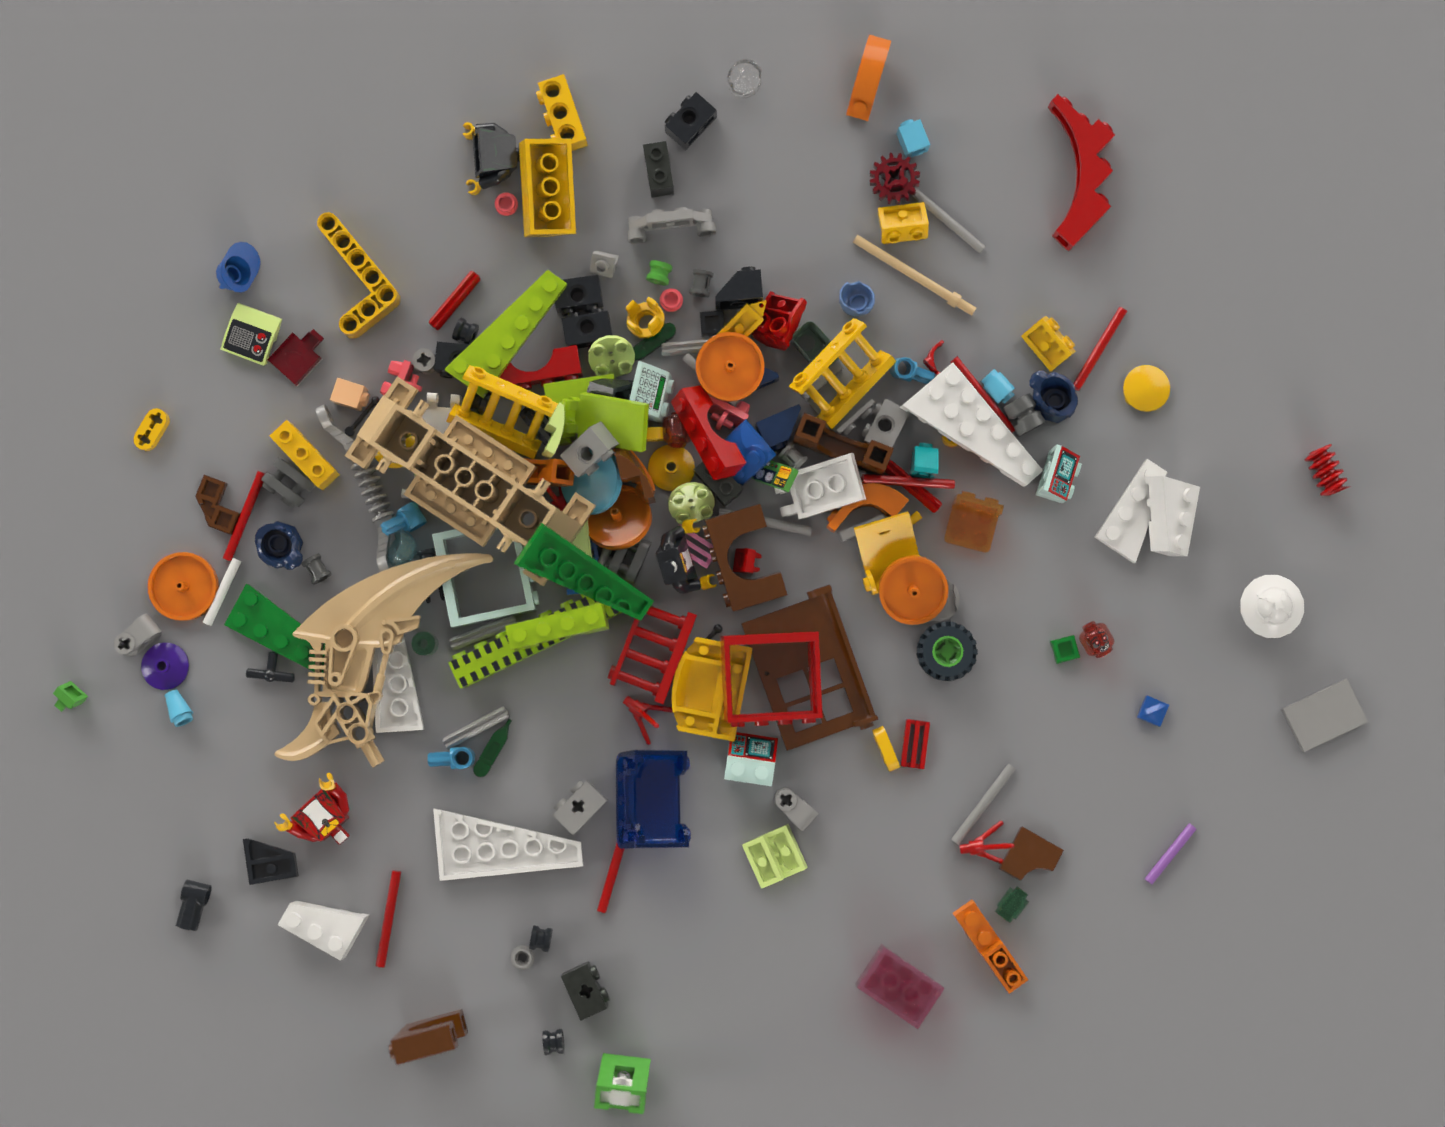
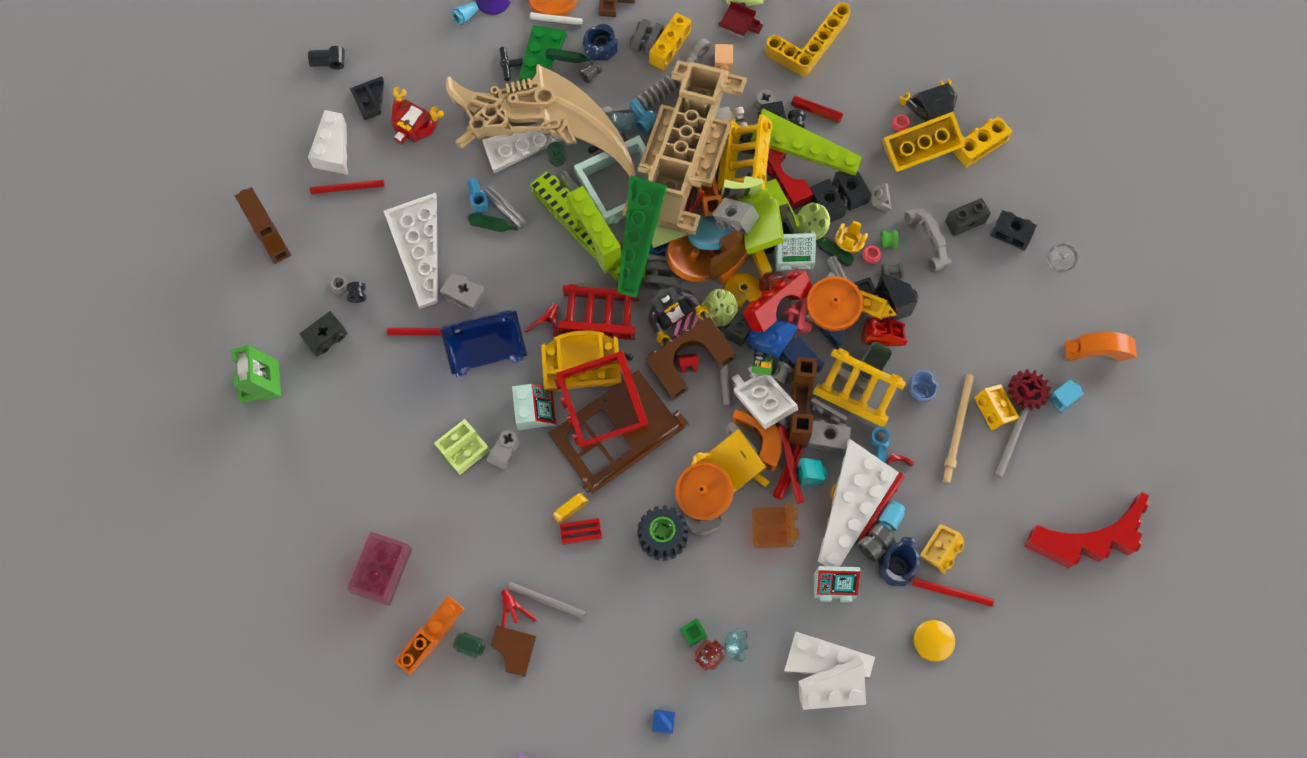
camera: 75 degrees right, 15 degrees down
red bar [223,471,265,561] -> none
coral hips [380,360,423,396] -> none
black wheel [542,1029,565,1055] -> none
none -> dark green piece [545,48,592,63]
none -> clear light blue hair [724,628,748,663]

